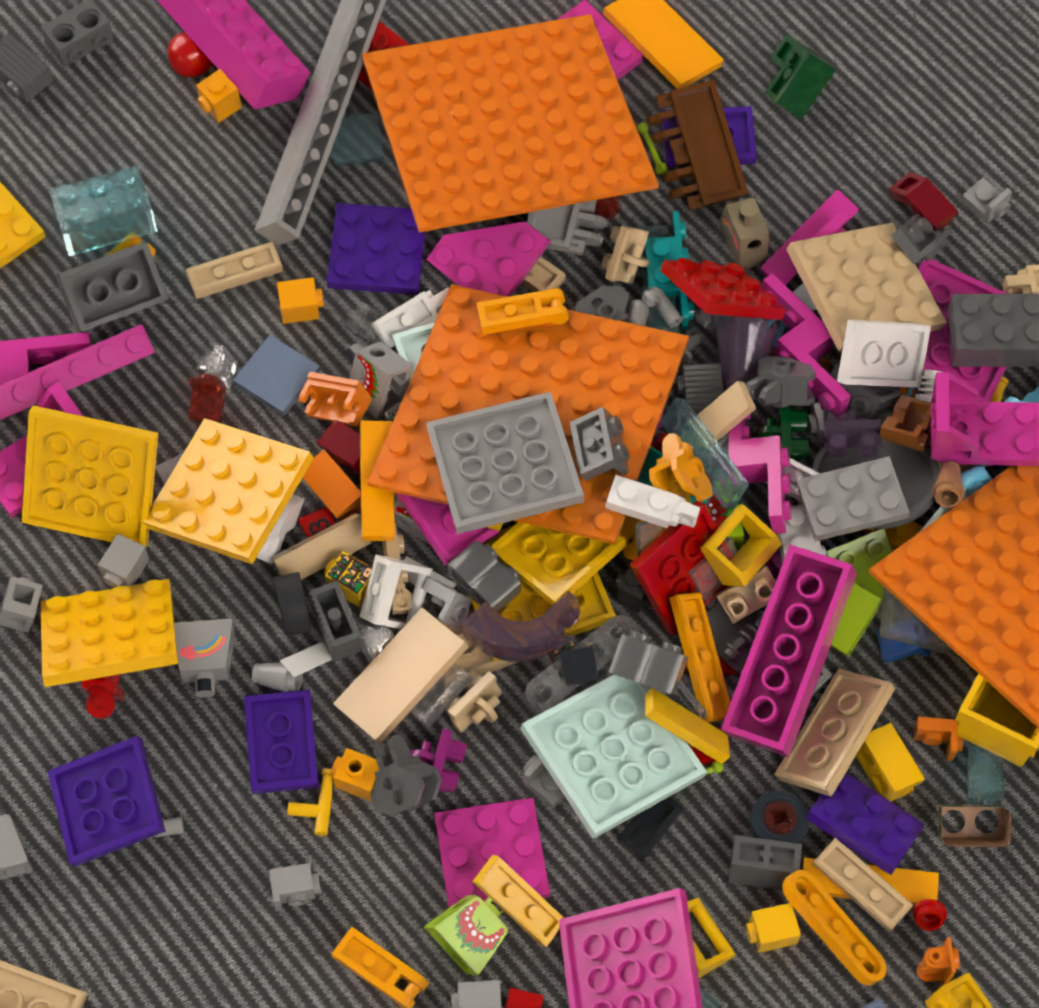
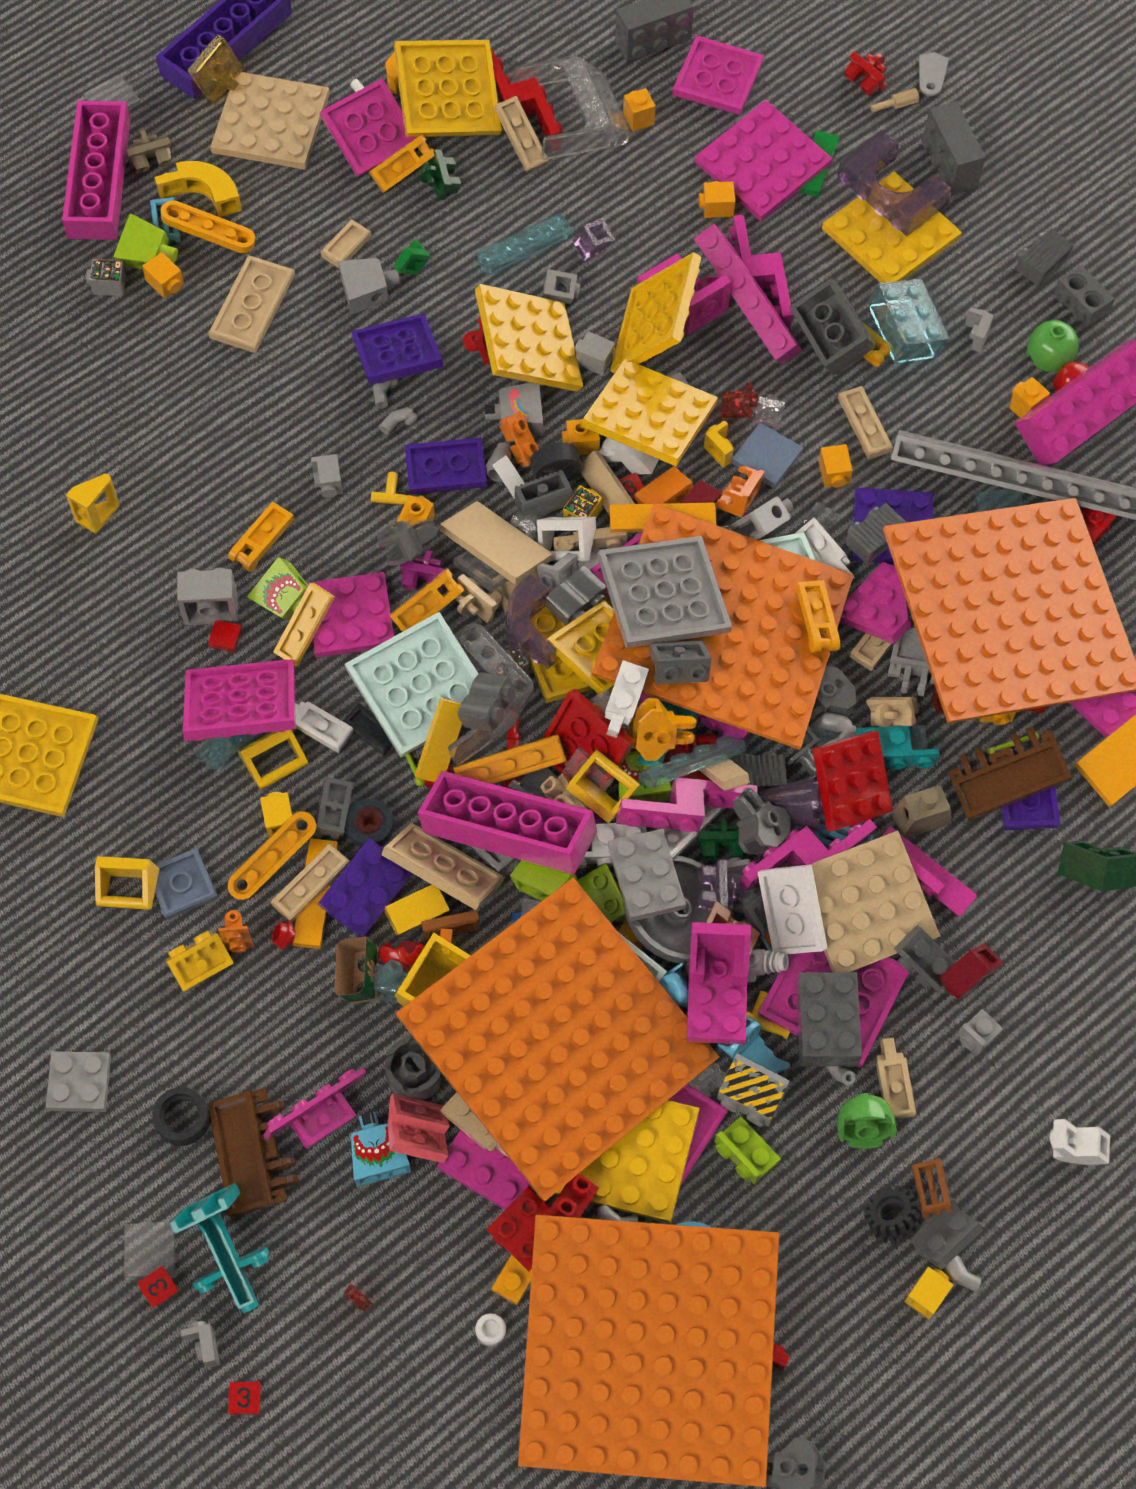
camera: 90 degrees right, 0 degrees up
black tile [560,646,600,687] -> none
medium nougat cone [932,461,965,508] -> none
none -> white hinge [295,701,354,753]
none -> light grey arm [378,407,417,435]
none -> red hair [378,941,425,972]
none -> light orange plate [390,568,464,632]
none -> dark orange tile [421,910,480,941]
none -> orange hinge [499,411,539,468]
none -> light orange brick [562,419,600,455]
none -> yellow bracket [704,421,734,468]
none -> dark grey brick [846,503,907,565]
none -> light grey bracket [965,307,994,353]
none -> bright green cylinder [1027,320,1079,372]

